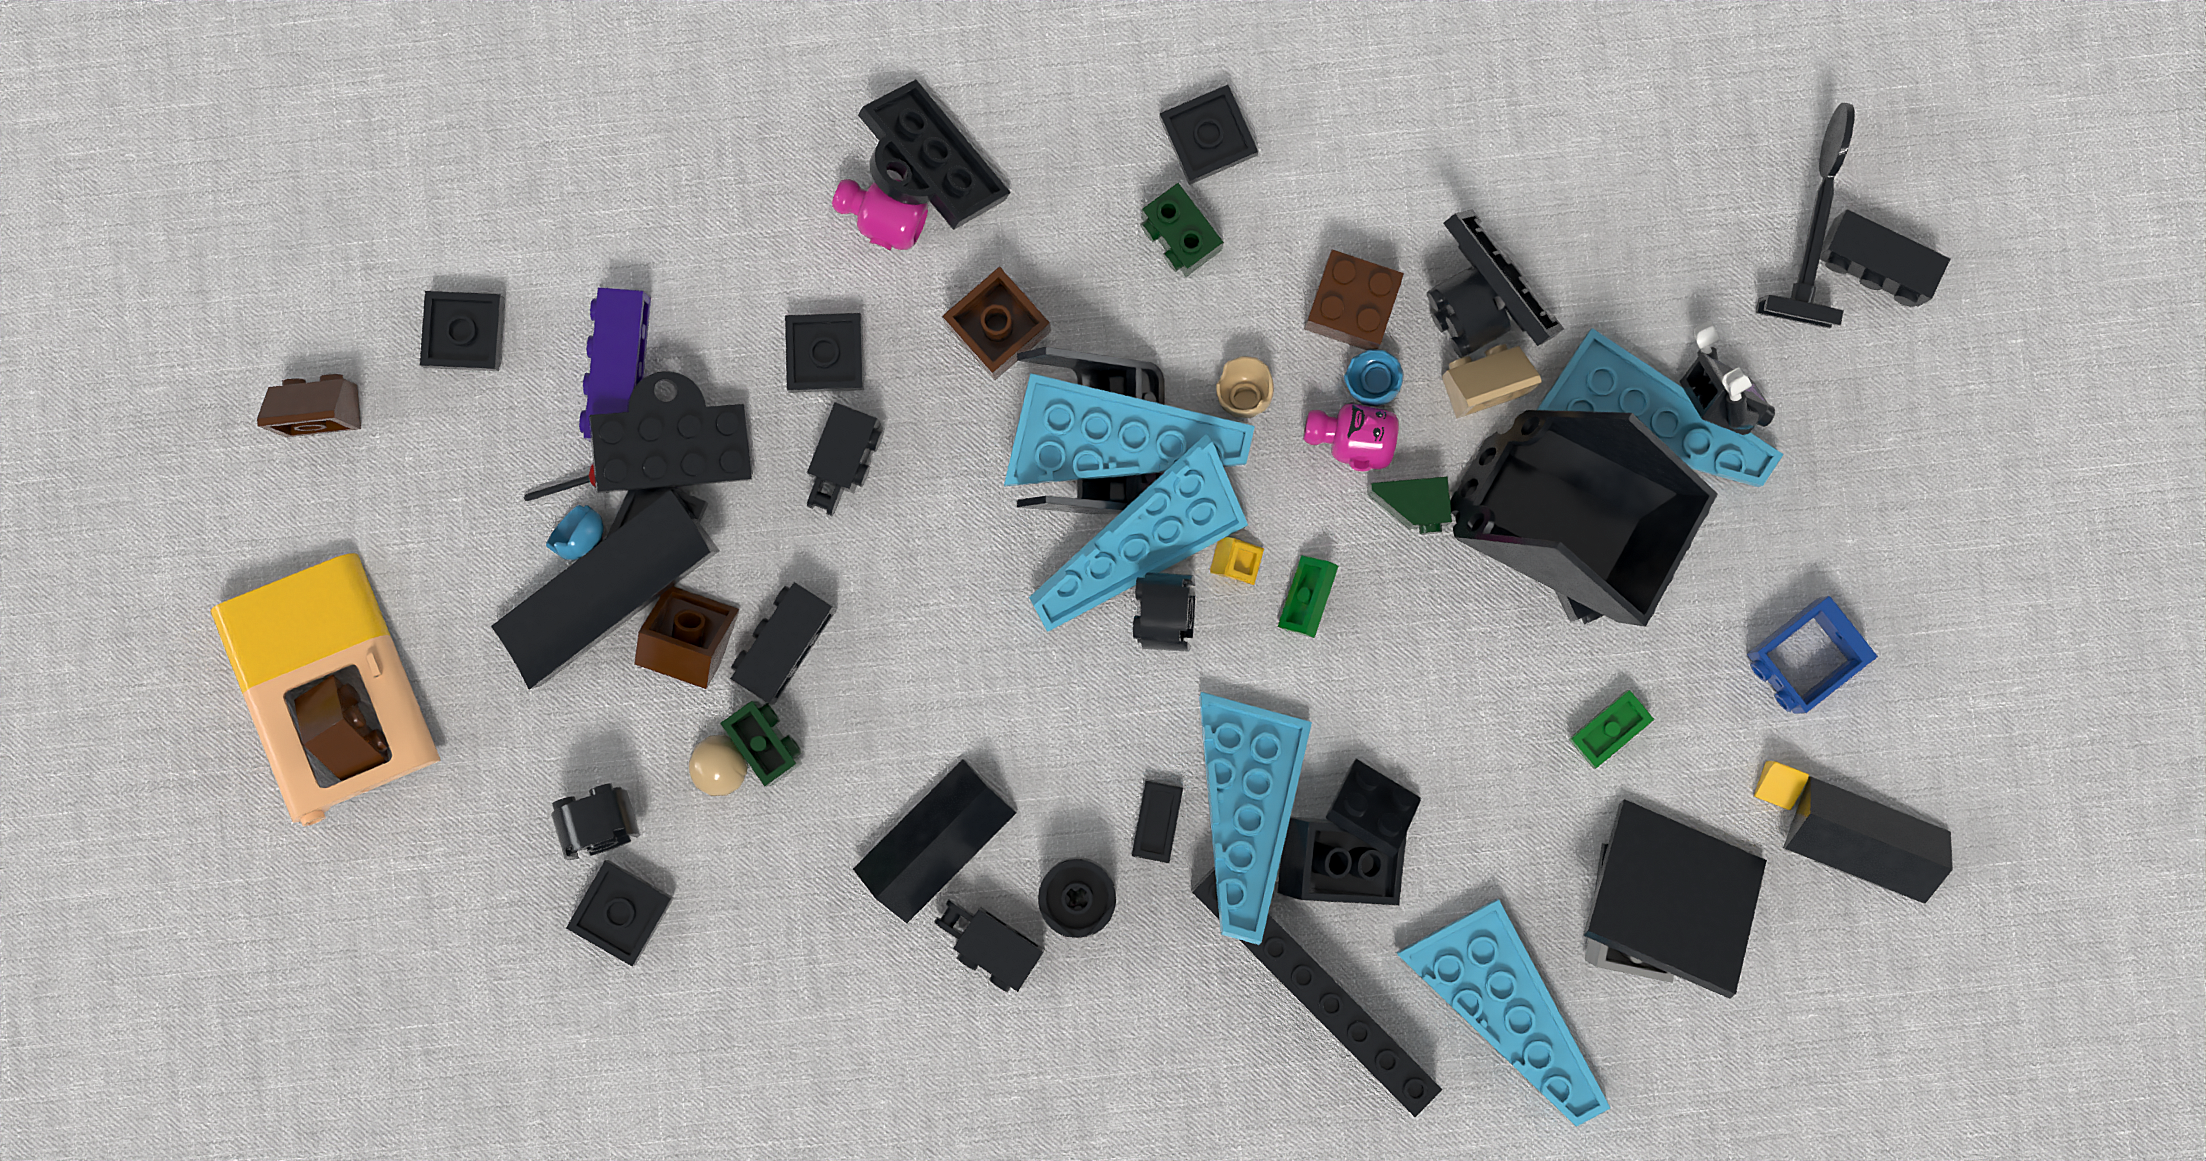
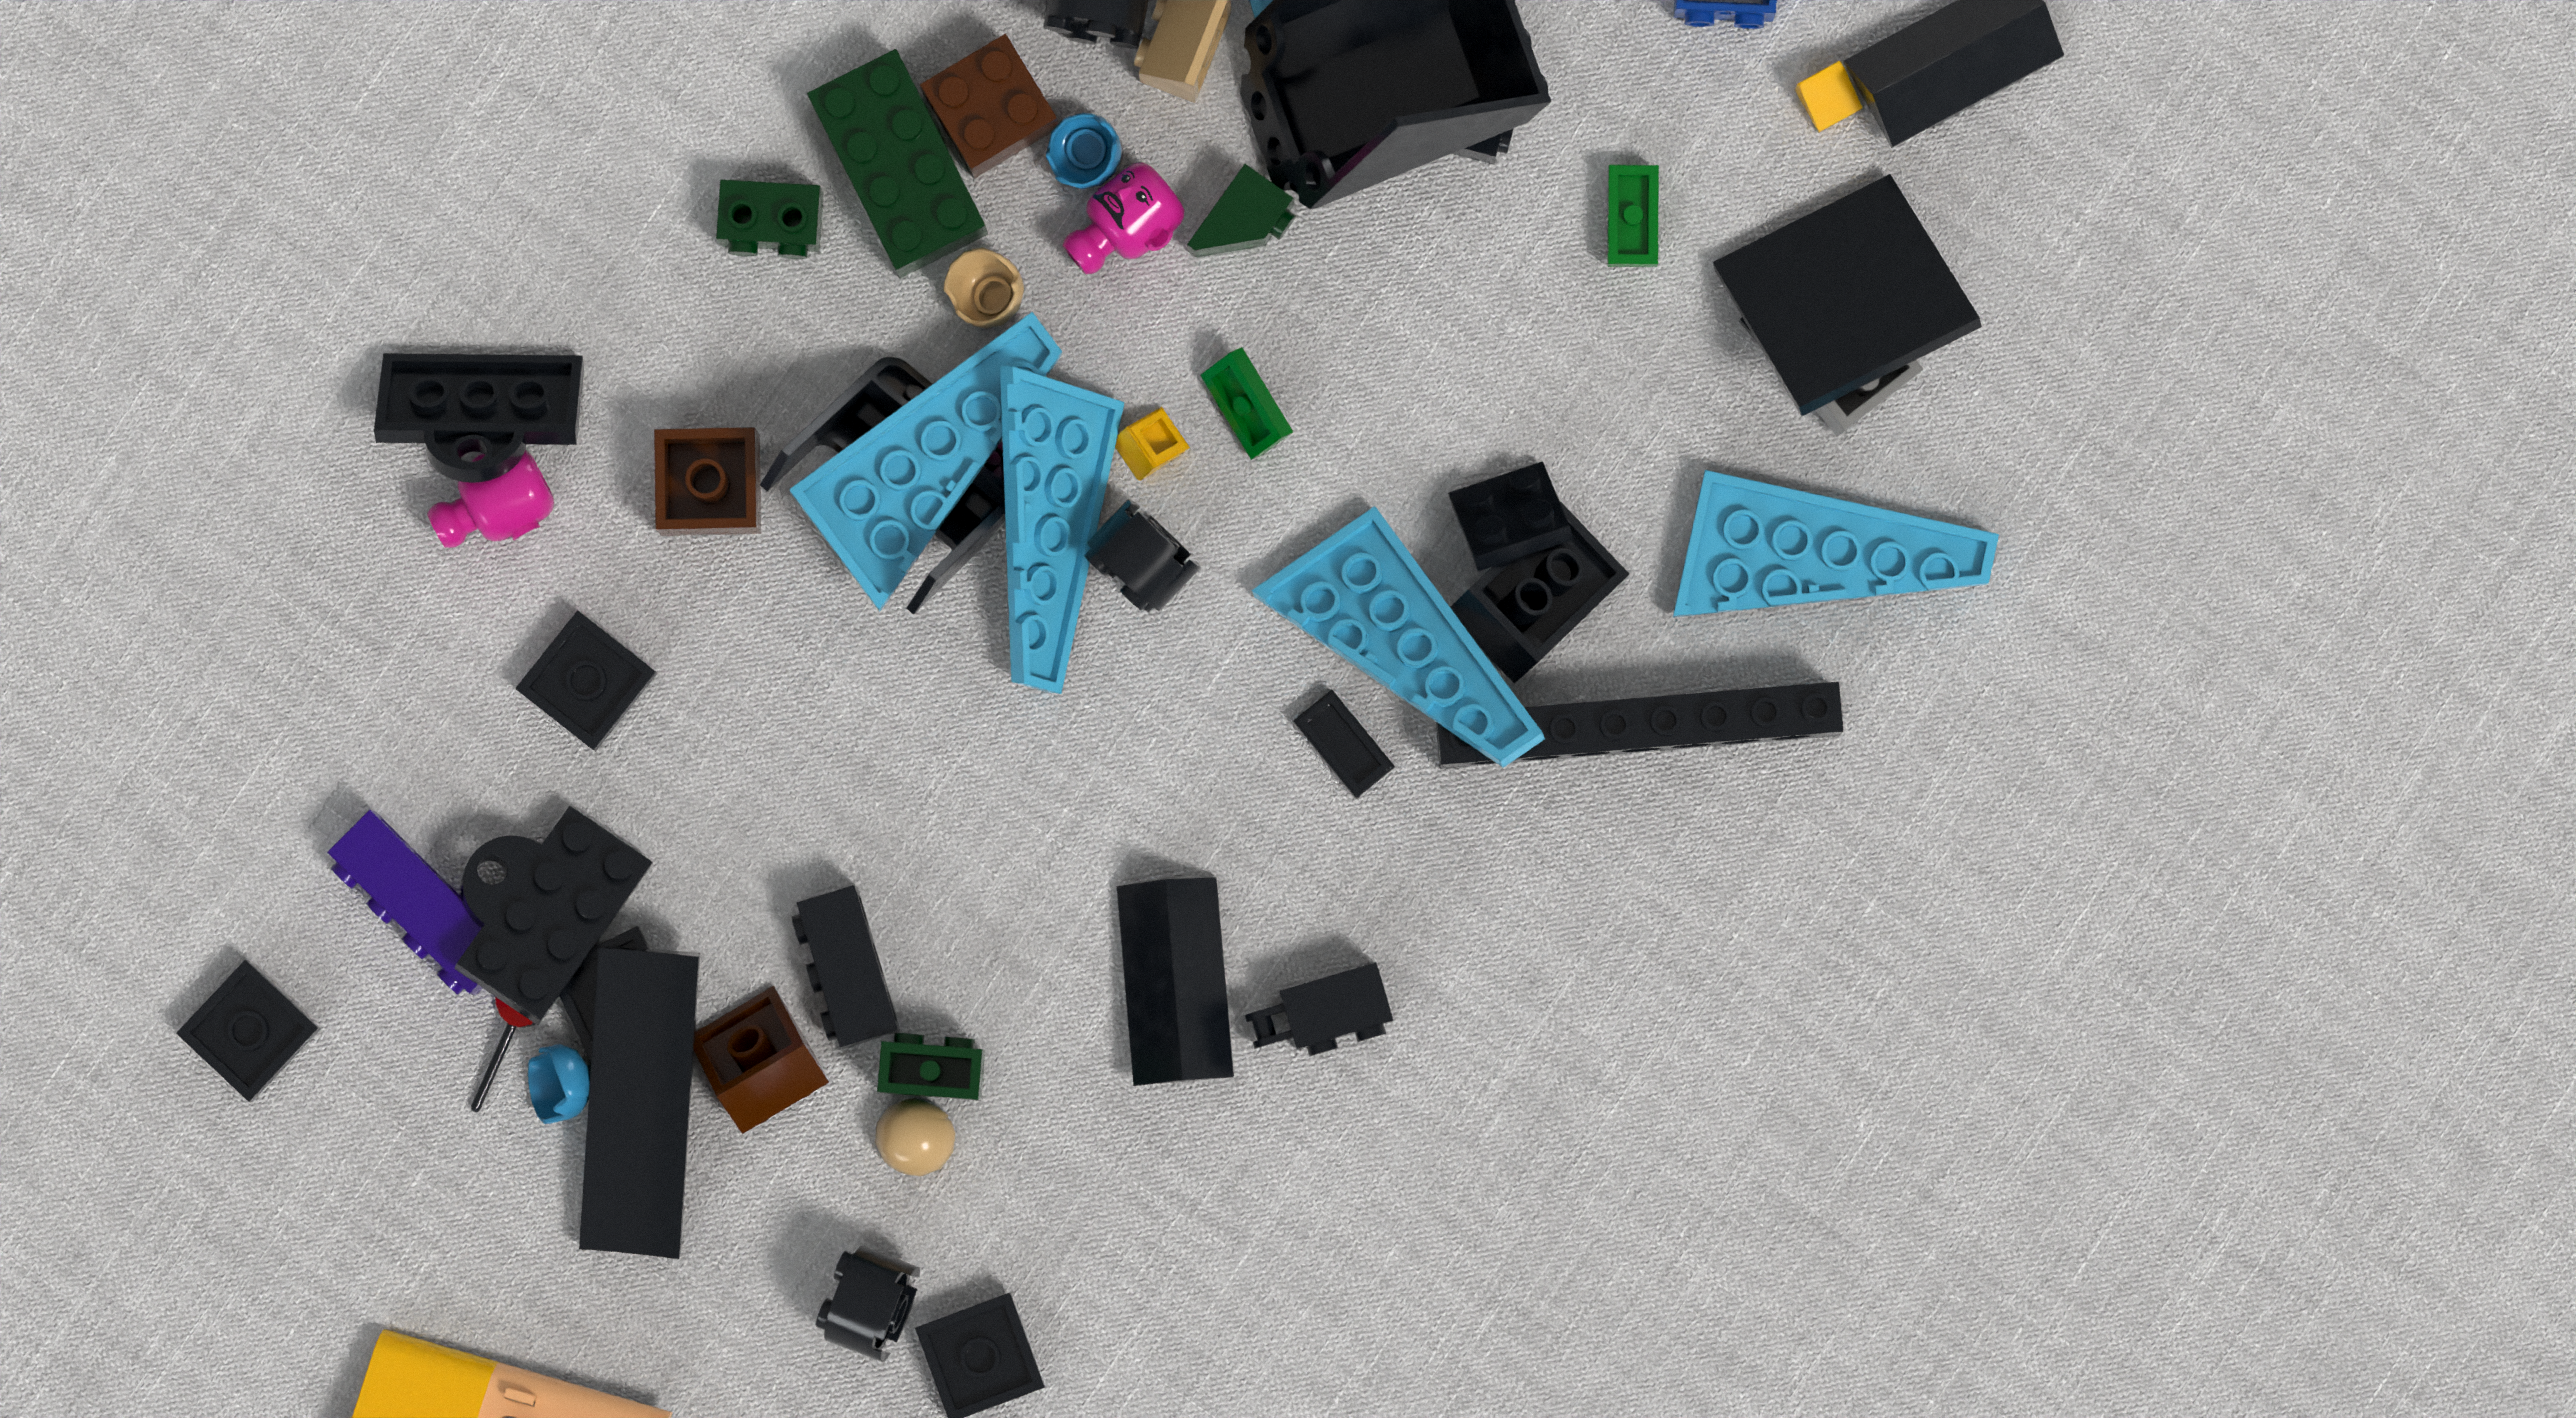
camera: 50 degrees left, 0 degrees up
reddish brown slope [257,374,361,438] -> none
black brick [807,402,884,516] -> none
black brick [1038,857,1116,938] -> none
black plate [1159,84,1258,185] -> none
none -> dark green brick [807,49,988,279]

